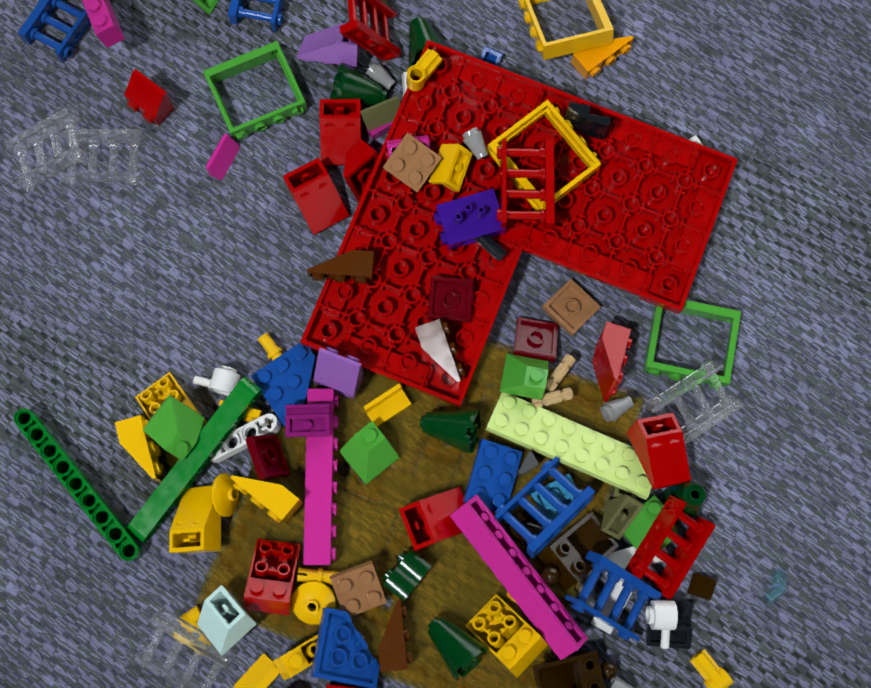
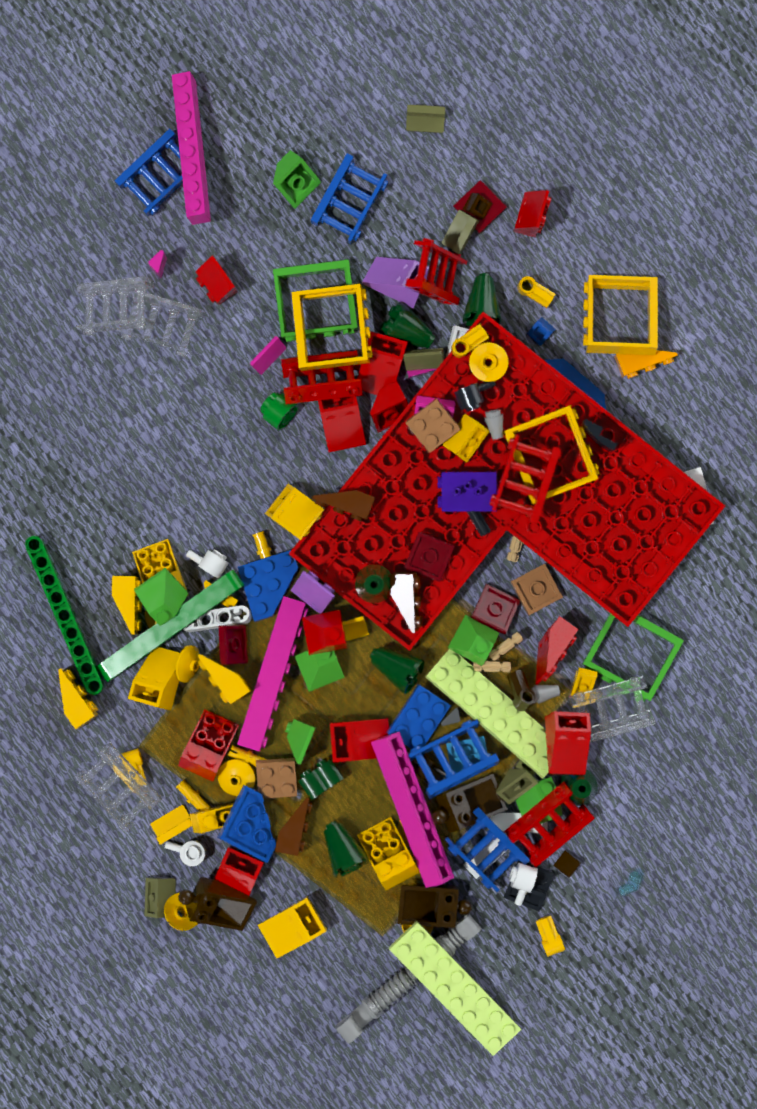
camera: 20 degrees right, 10 degrees up
light aqua slope [197,585,256,656] -> none
magenta plate [285,404,330,438] -> none
light grey cone [365,62,396,91] -> none
none -> yellow slope [58,668,99,729]
none -> dark pink slope [148,250,167,278]
none -> yellow pin [176,779,211,811]
none -> green piece [261,392,299,431]
none -> yellow slope [265,484,324,540]
none -> red fence [281,350,362,404]
none -> bright green slope [285,719,316,765]
none -> yellow window [292,284,373,371]
none -> red slope [302,610,347,655]
none -> cone [355,564,391,603]
none -> black piece [454,381,495,412]
none -> yellow dish [469,343,508,382]
none -> tan axle [507,536,522,562]
none -> dark brown piece [507,670,536,711]
none -> yellow piece [517,276,555,308]
none -> yellow slope [570,667,598,703]

